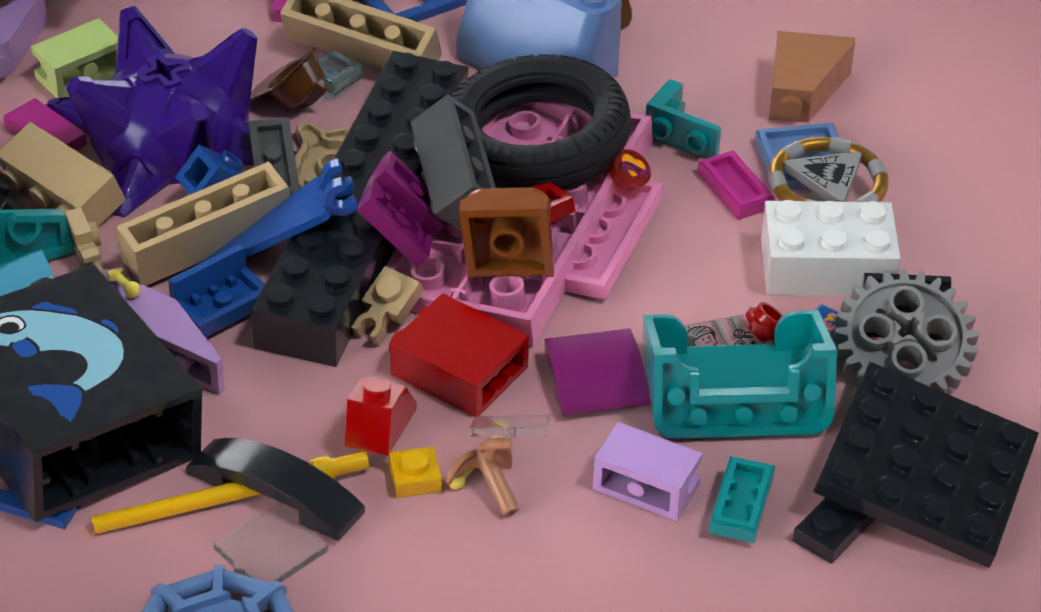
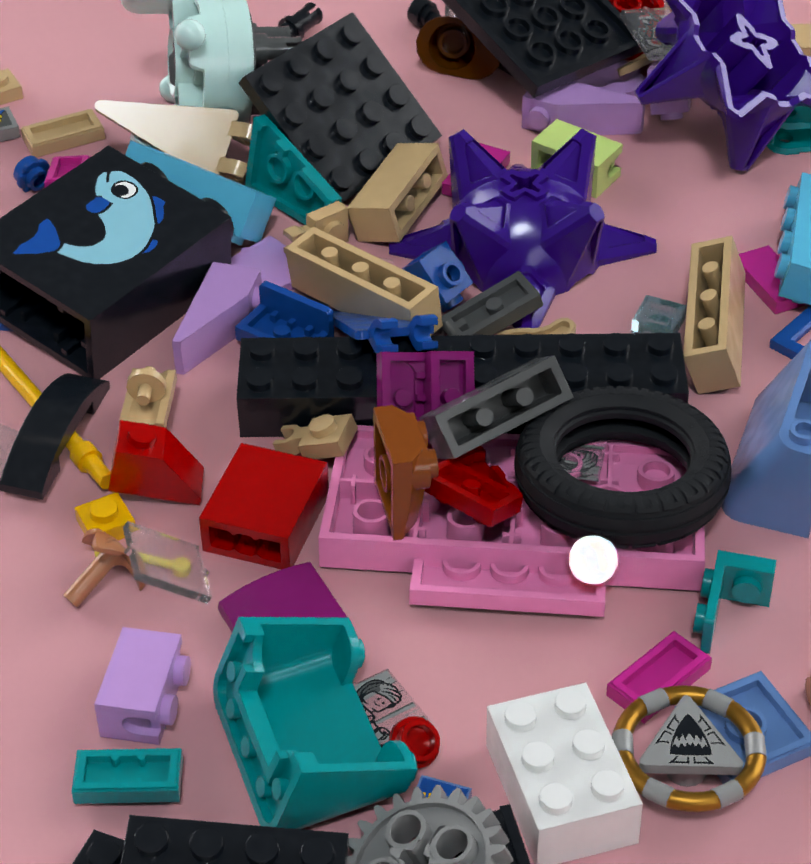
camera: 75 degrees right, 0 degrees up
light yellow hinge [107,268,141,298] -> none
reddish brown piece [250,47,327,109] -> none
none -> tan hips [119,366,177,427]

